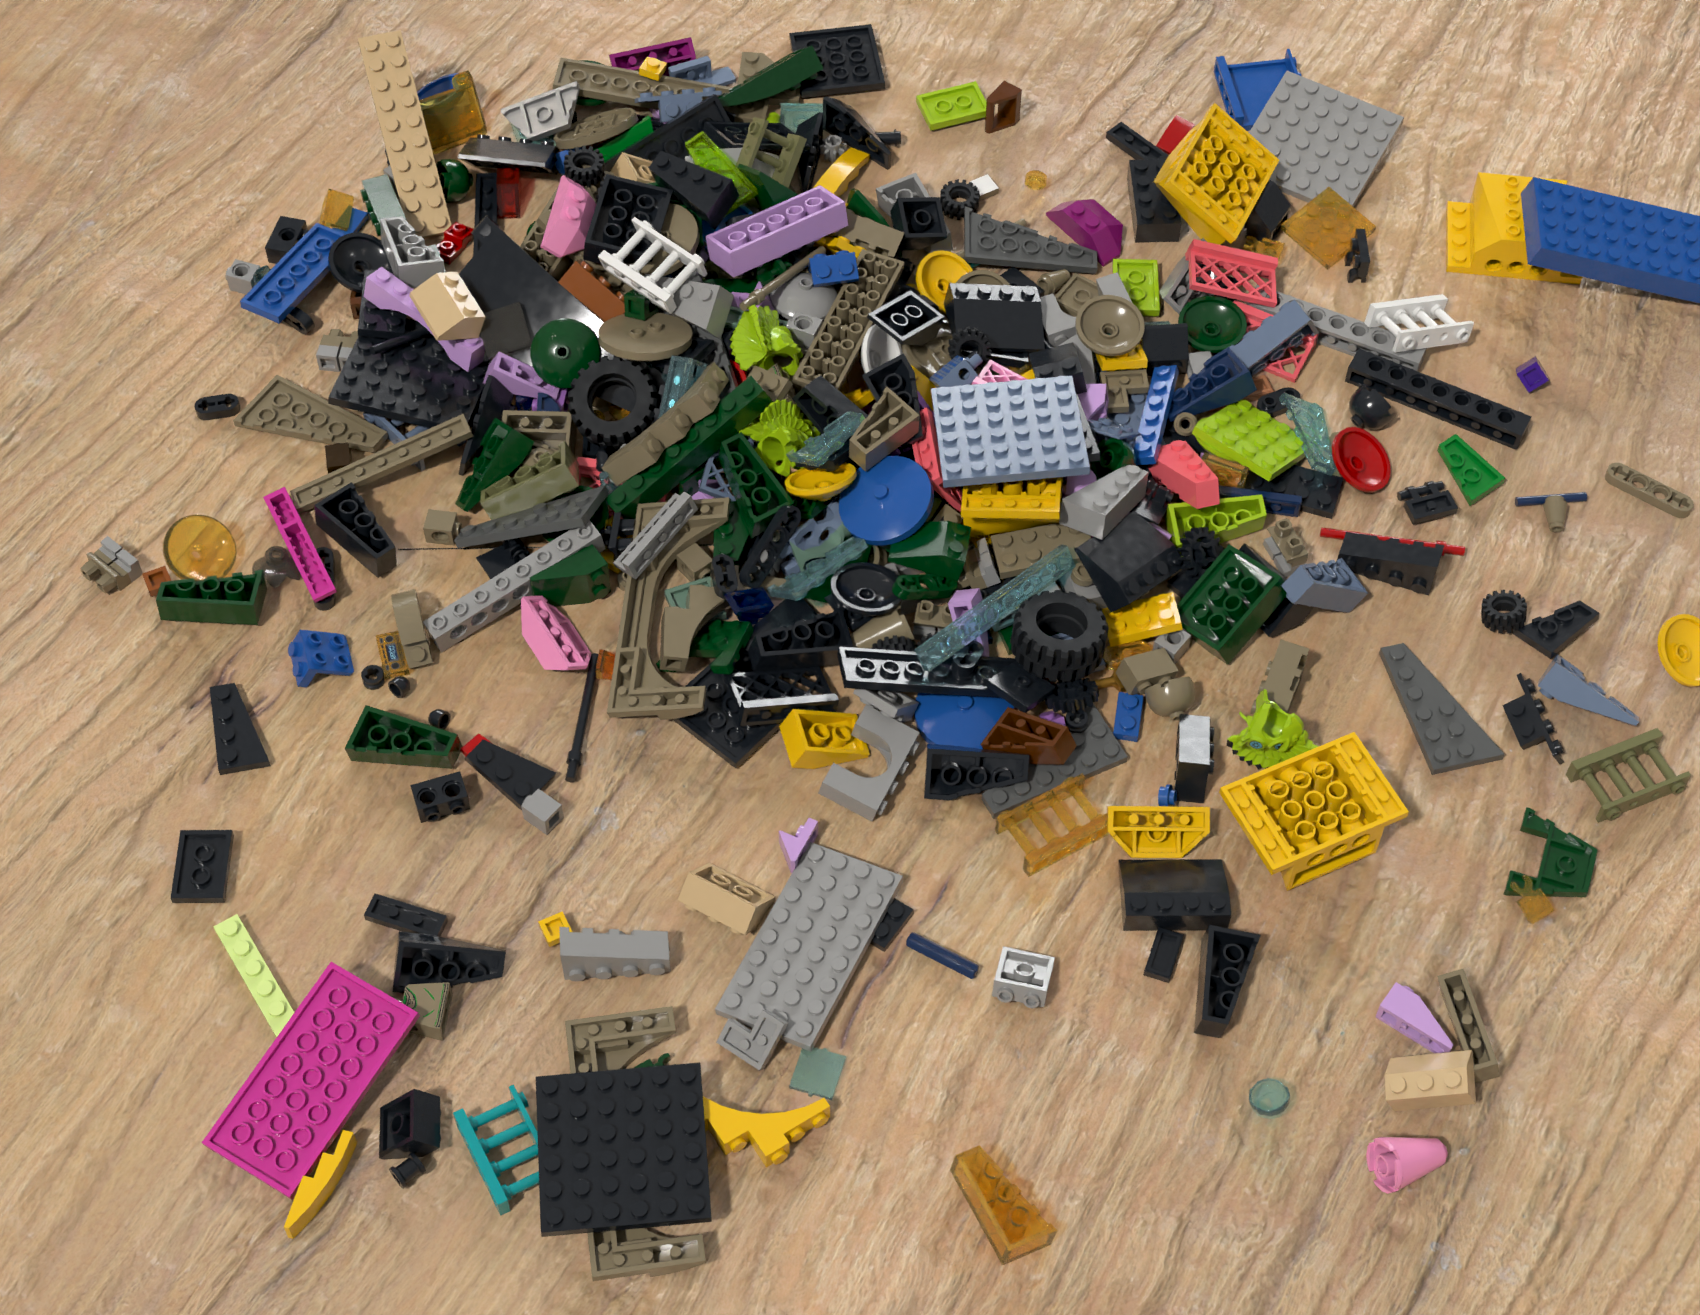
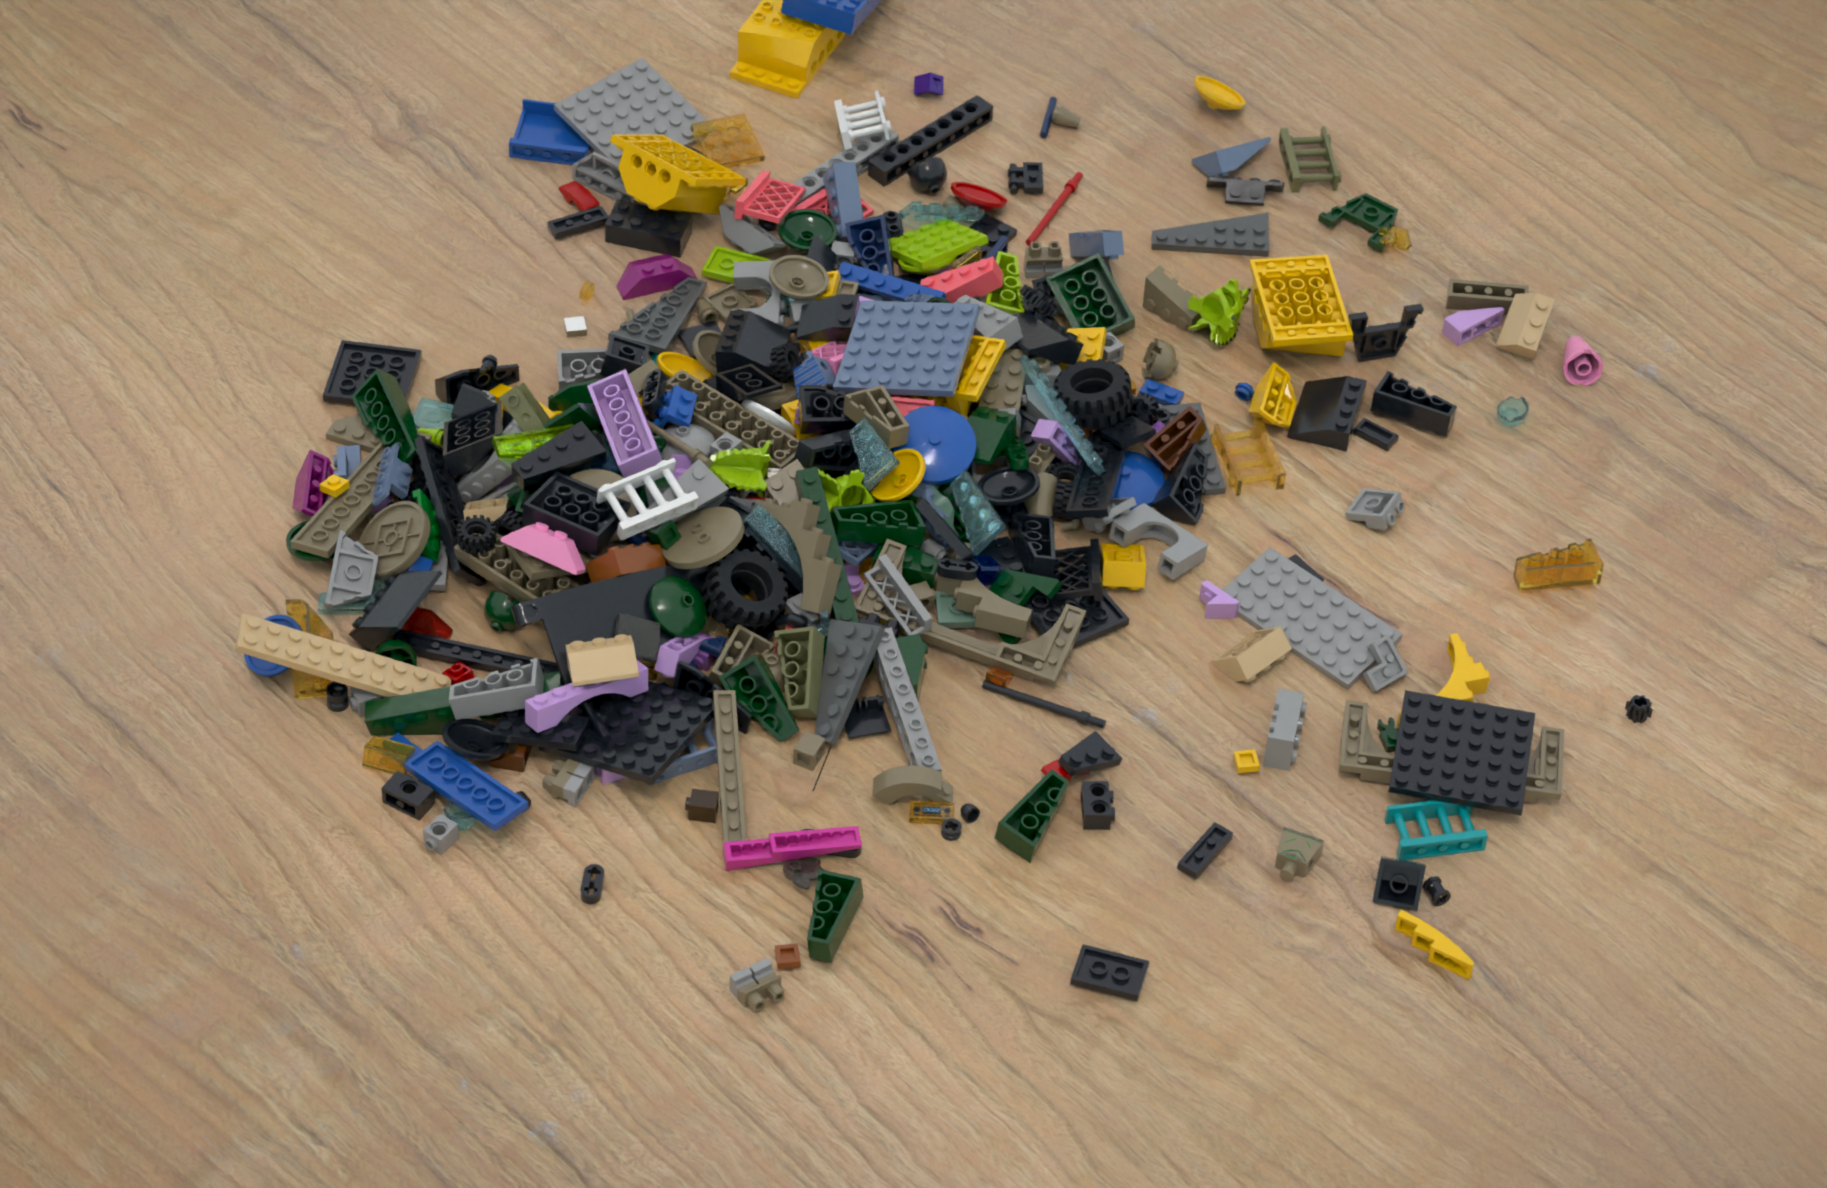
camera: 75 degrees left, 10 degrees down
clear yellow dish [163,515,236,581] -> none
dark pink plate [202,962,420,1200] -> none
black wing [210,683,271,775] -> none
yellowish green plate [213,914,294,1038] -> none
dark tan wing [233,375,389,453] -> none
blue bracket [288,630,354,687] -> none
black wedge [314,482,397,578] -> none
black wedge [392,931,506,993] -> none
black hinge [428,709,450,730] -> none
bright pink wedge [521,596,591,670] -> none
light grey brick [521,789,564,835] -> none
clear light blue piece [789,1048,846,1100] -> none
dark blue axle [906,932,979,979] -> none
lime plate [916,81,986,131] -> none
black tyre [940,179,980,220] -> none
reddish brown tile [985,81,1022,134] -> none
dark tan brick [1115,648,1178,695] -> none
dark tan plate [1174,412,1197,436] -> none
wedge [1174,714,1214,804] -> none
black wedge [1337,532,1444,595] -> none
black plate [1344,229,1370,283] -> none
green wing [1437,434,1505,506] -> none
black tyre [1481,590,1527,634] -> none
black wing [1512,601,1599,659] -> none
dark tan beam [1605,463,1694,518] -> none
none -> black beam [642,369,667,413]
none -> black wing [1348,304,1424,362]

